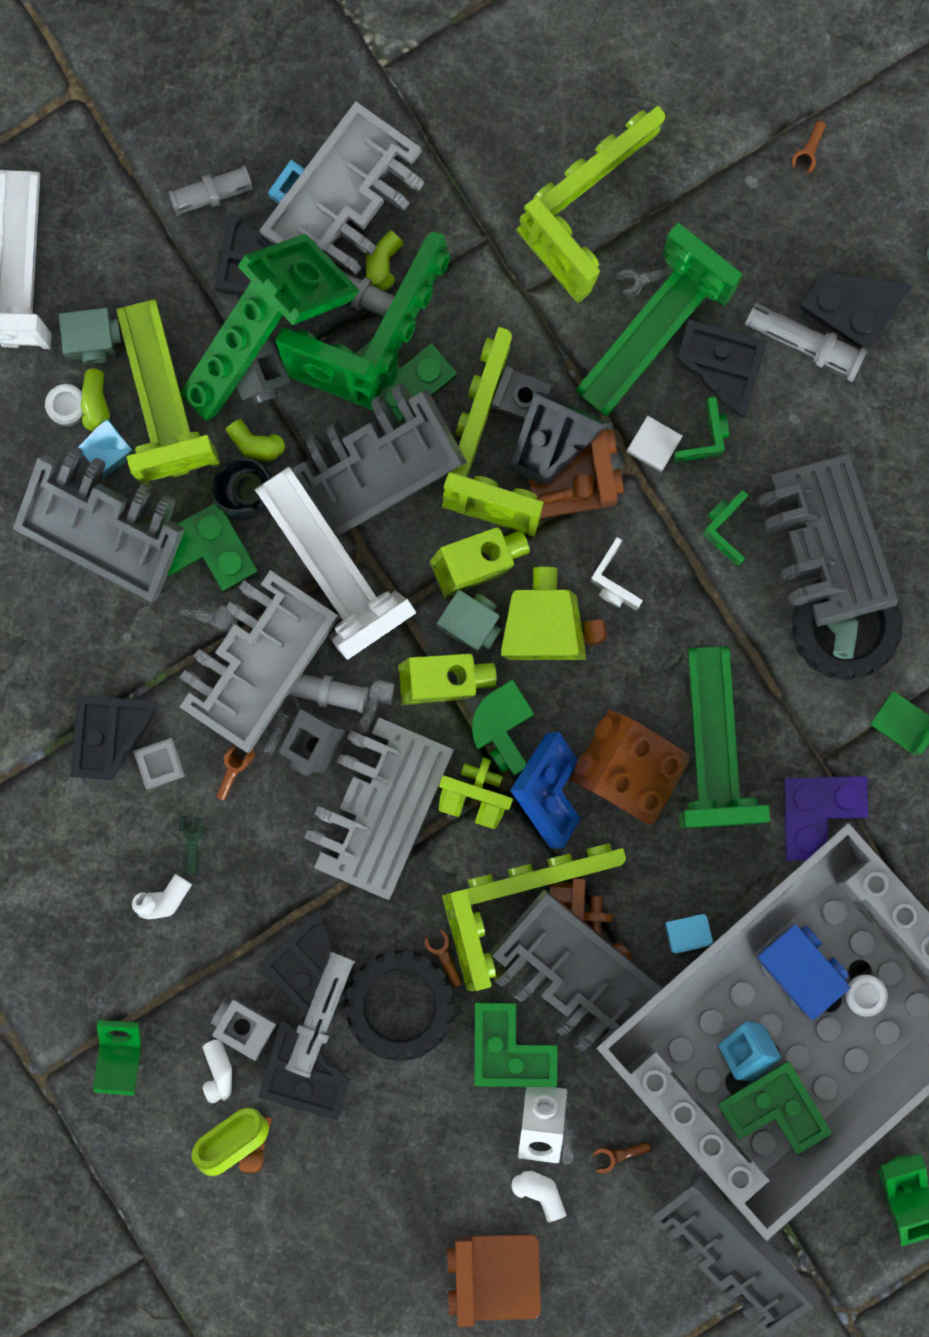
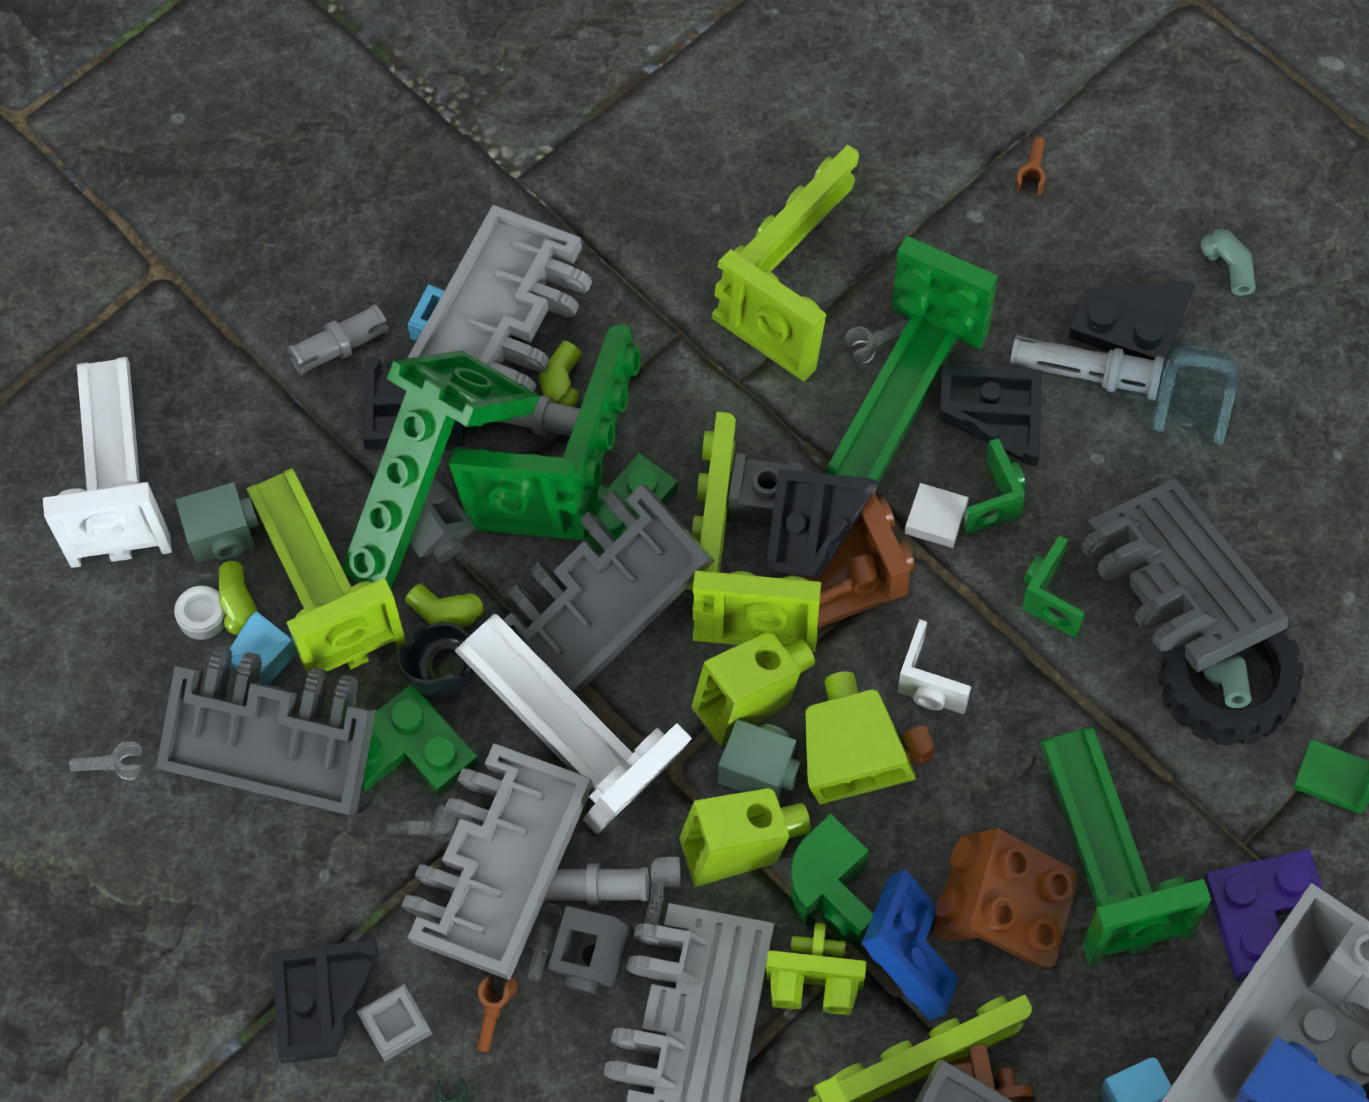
camera: 15 degrees left, 20 degrees down
none -> clear light blue piece [1152,344,1238,444]

